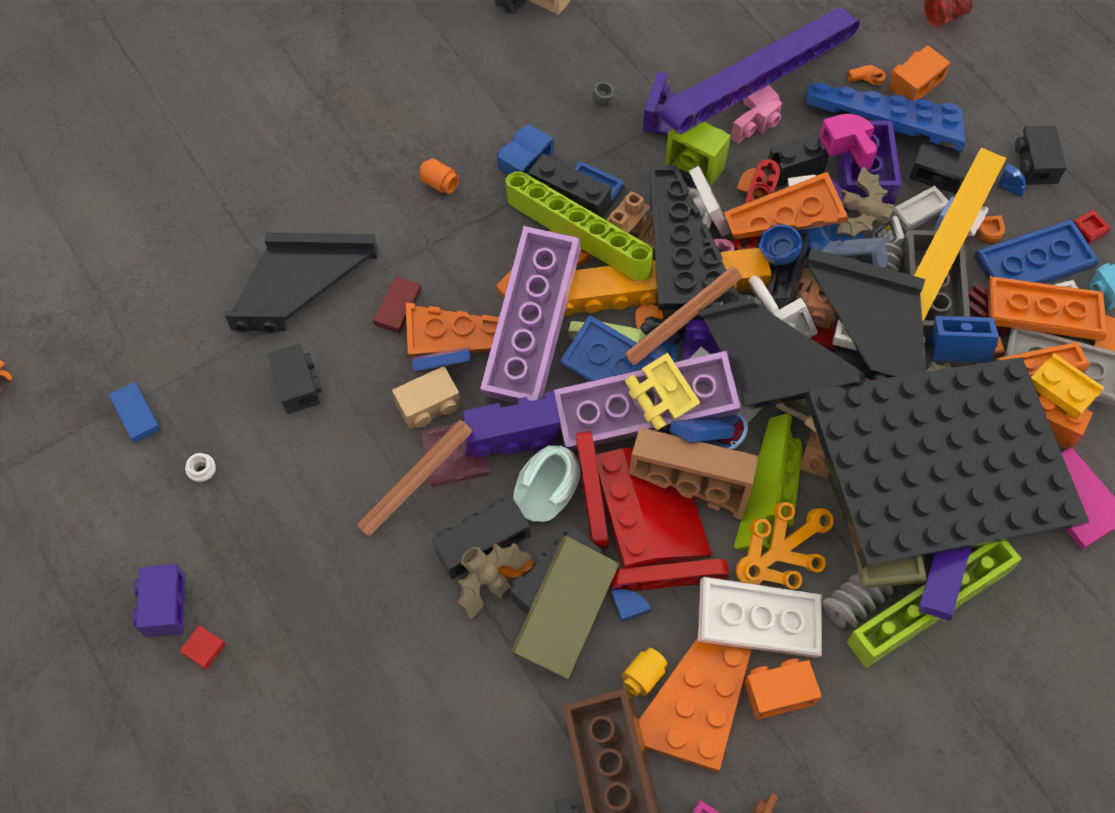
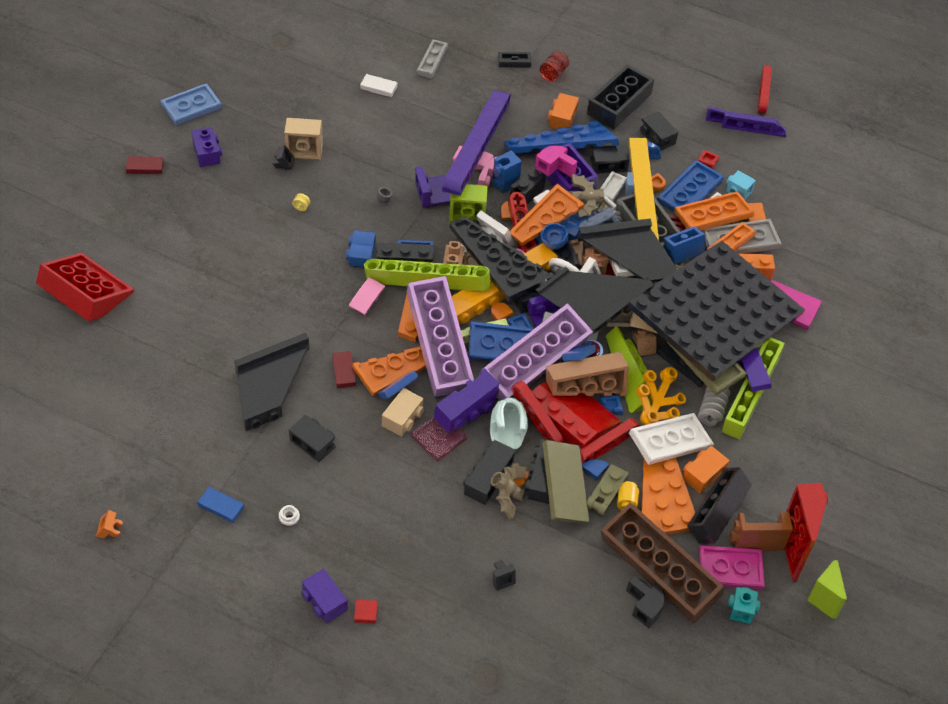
camera: 35 degrees left, 10 degrees down
nougat axle [358,420,472,536] -> none
orange brick [419,158,459,194] -> none
light yellow plate [624,353,700,431] -> none
nougat axle [625,266,742,365] -> none
black arm [640,316,683,346] -> none
orange arm [846,65,886,85] -> none
yellow plate [1031,353,1105,419] -> none
none -> red slope [36,252,134,321]
none -> light yellow bush [292,194,311,211]
none -> bright pink slope [349,277,385,316]
none -> blue brick [492,151,522,194]
none -> black tile [493,560,516,591]
none -> olive plate [586,464,629,516]
none -> black brick [587,65,654,129]
none -> blue tile [599,395,623,415]
none -> black brick [687,467,752,544]

